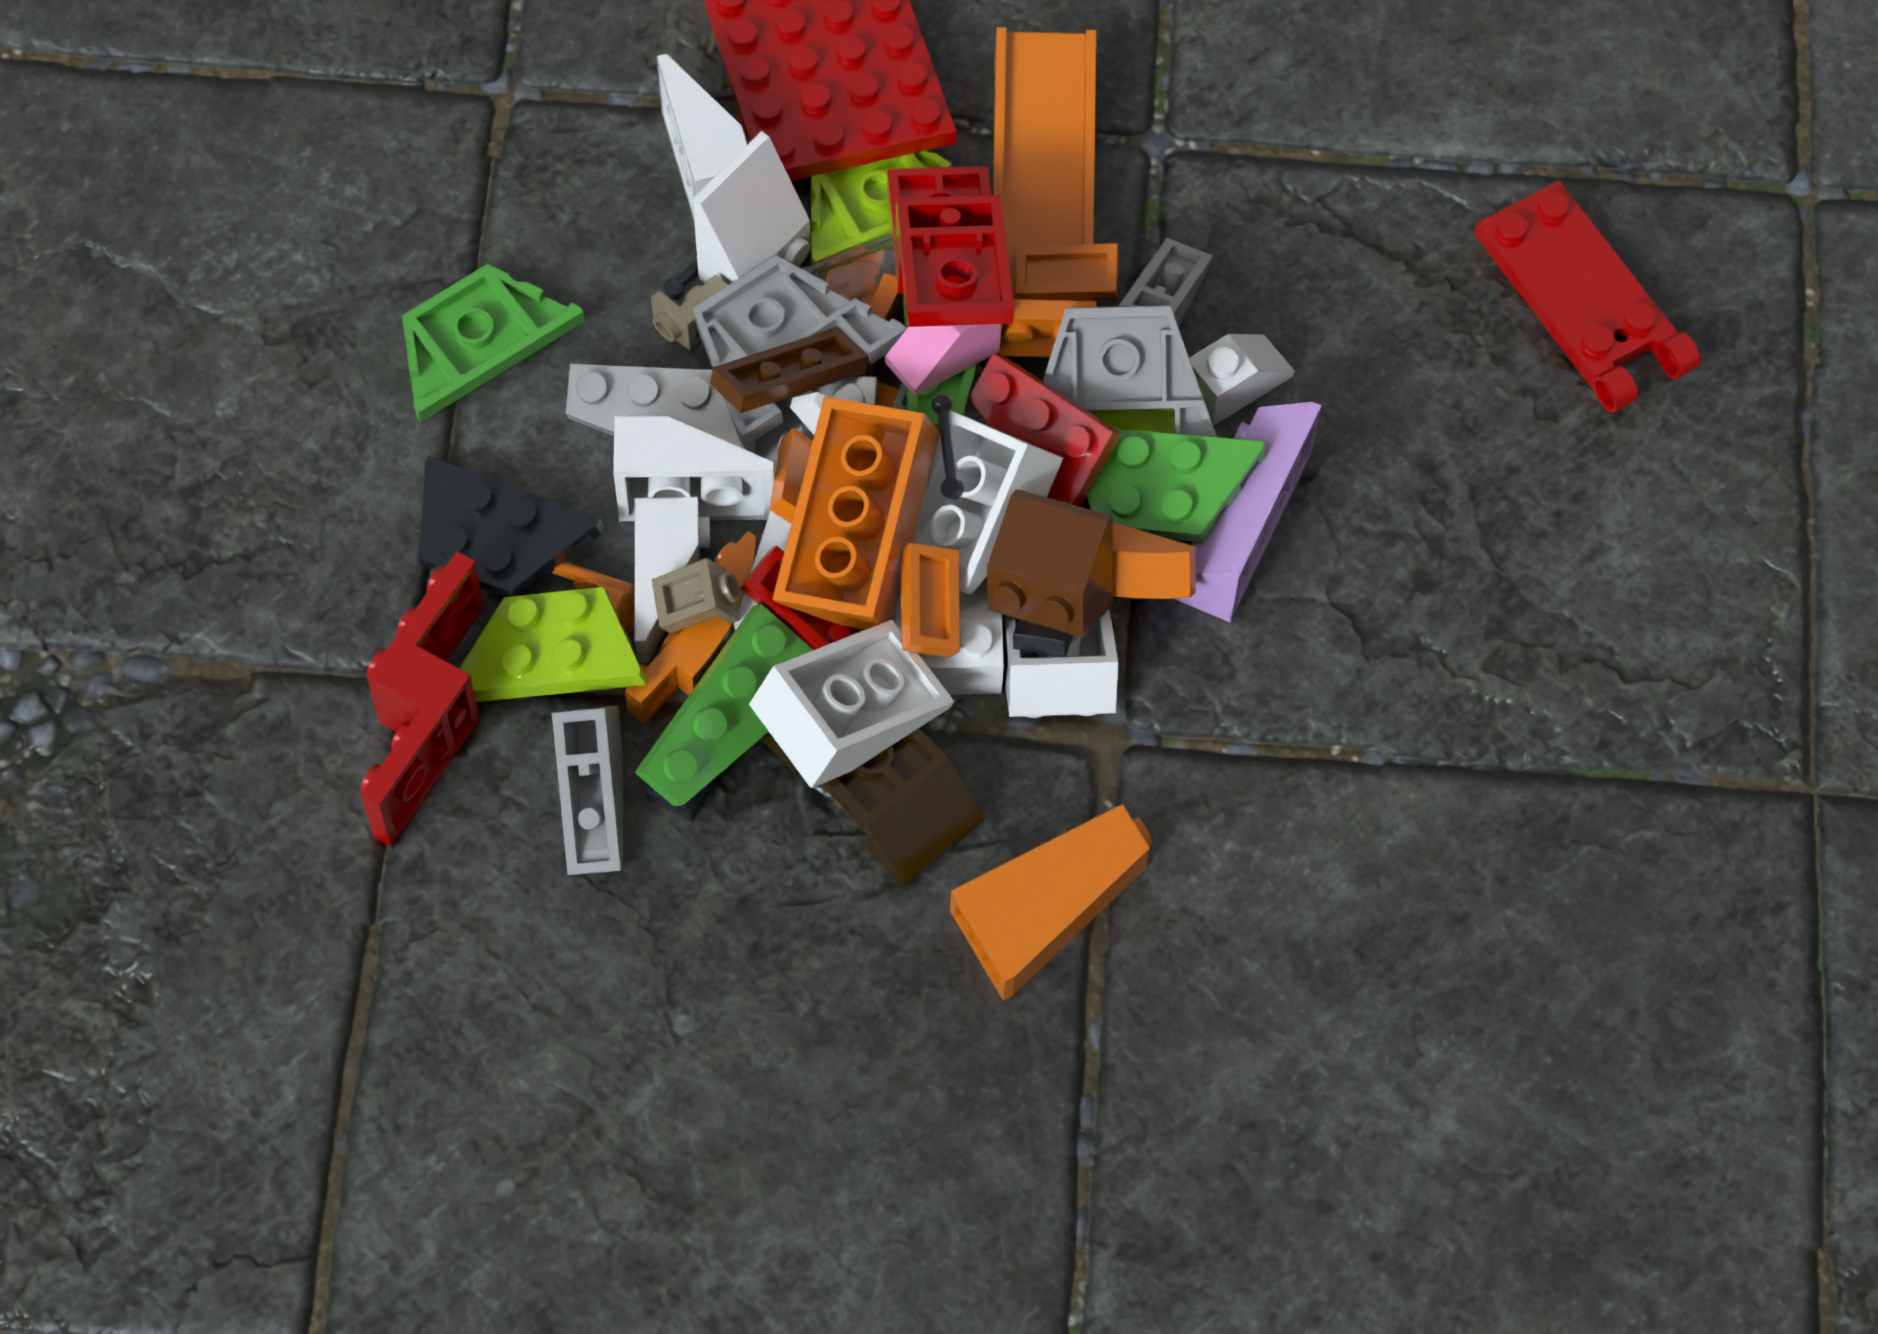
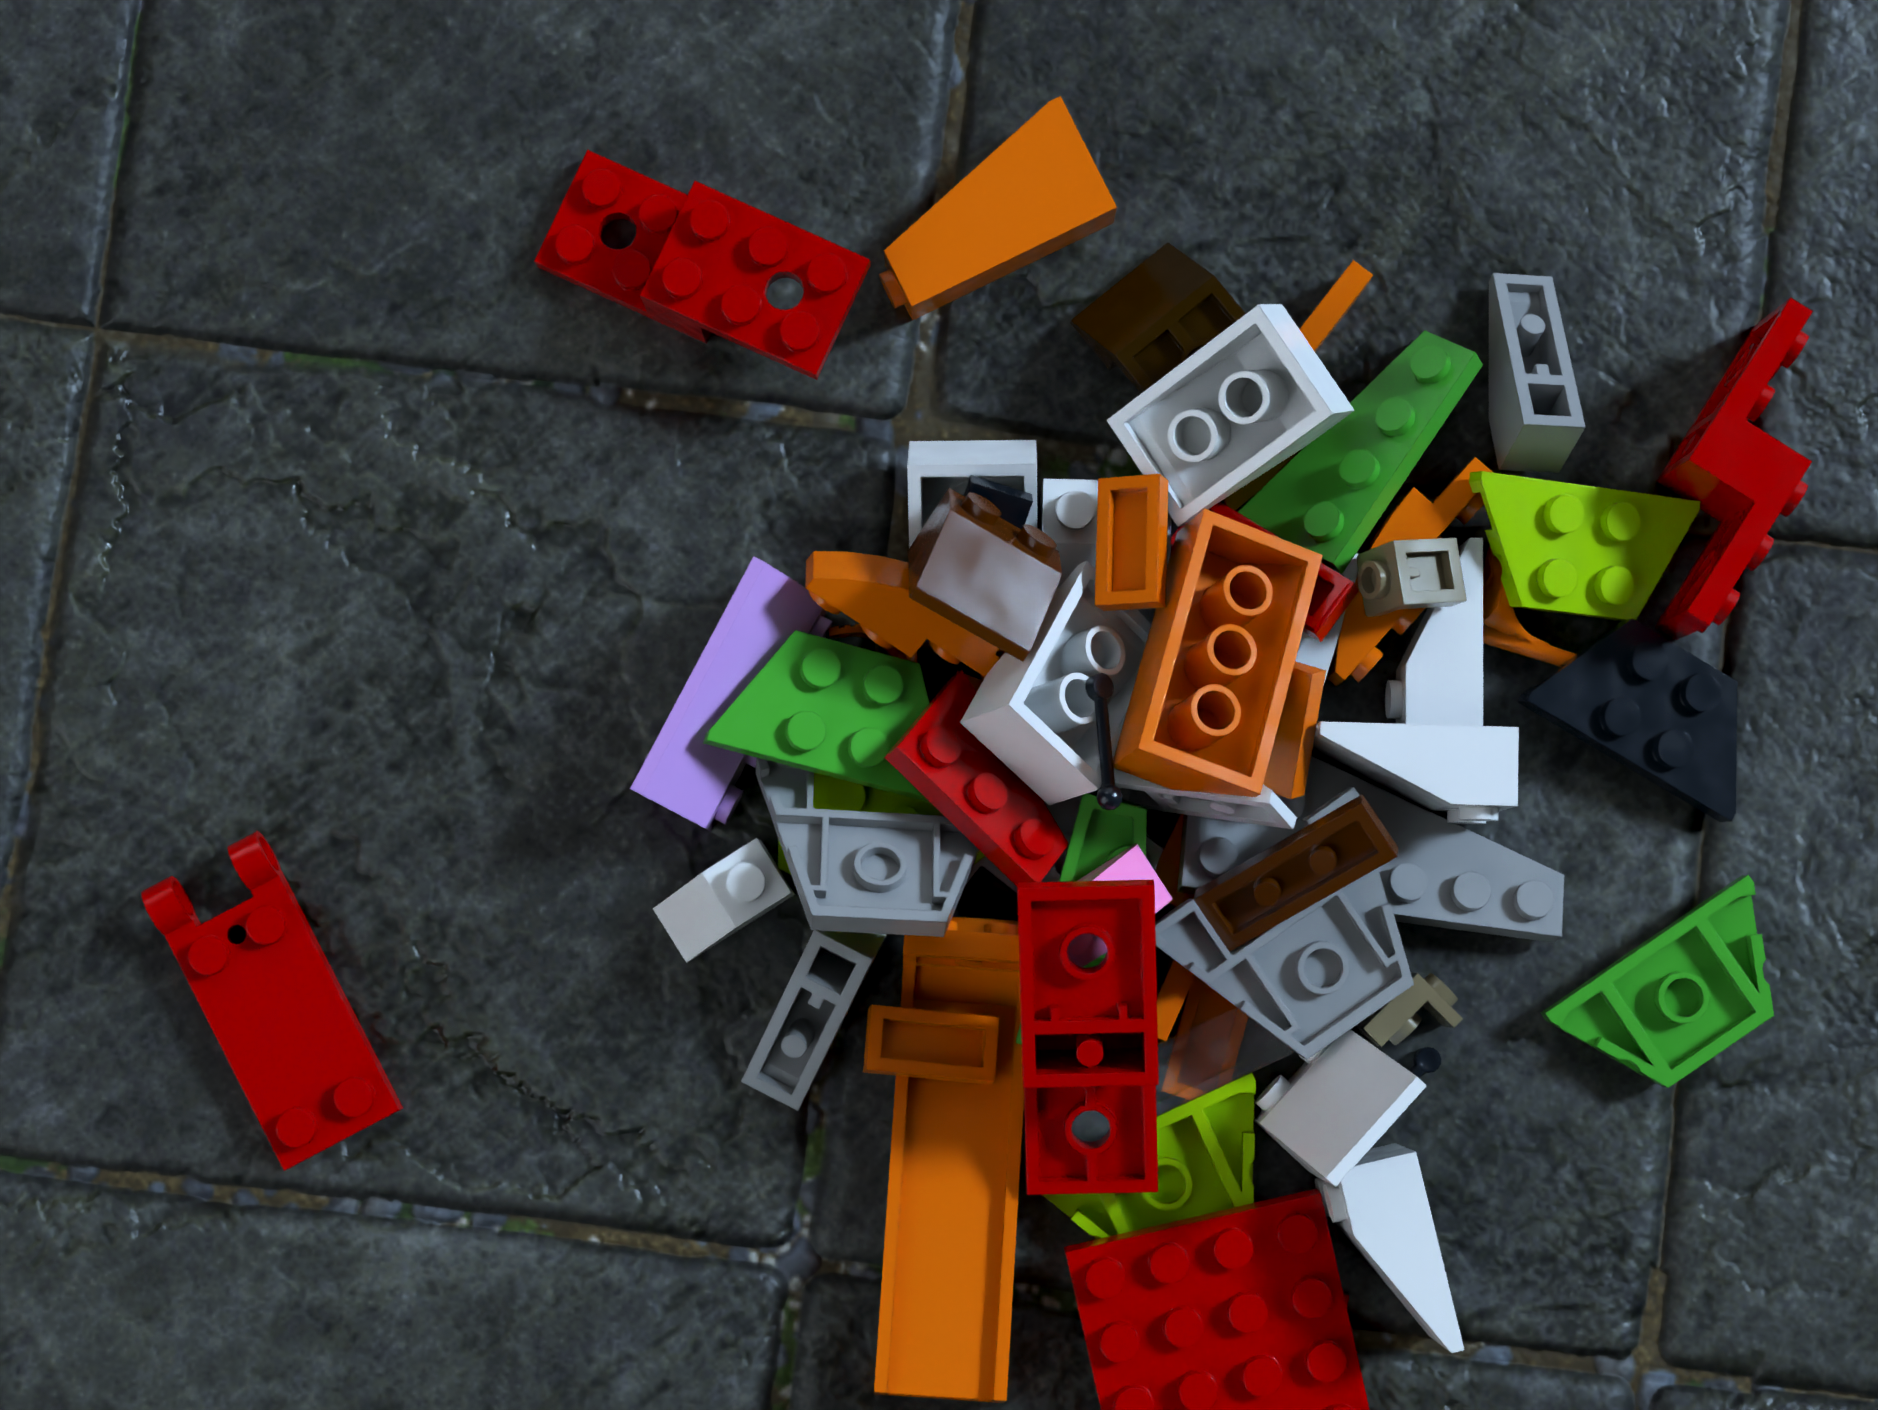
camera: 175 degrees left, 20 degrees up
none -> red bracket [534,150,871,380]
none -> orange tile [1300,260,1373,353]

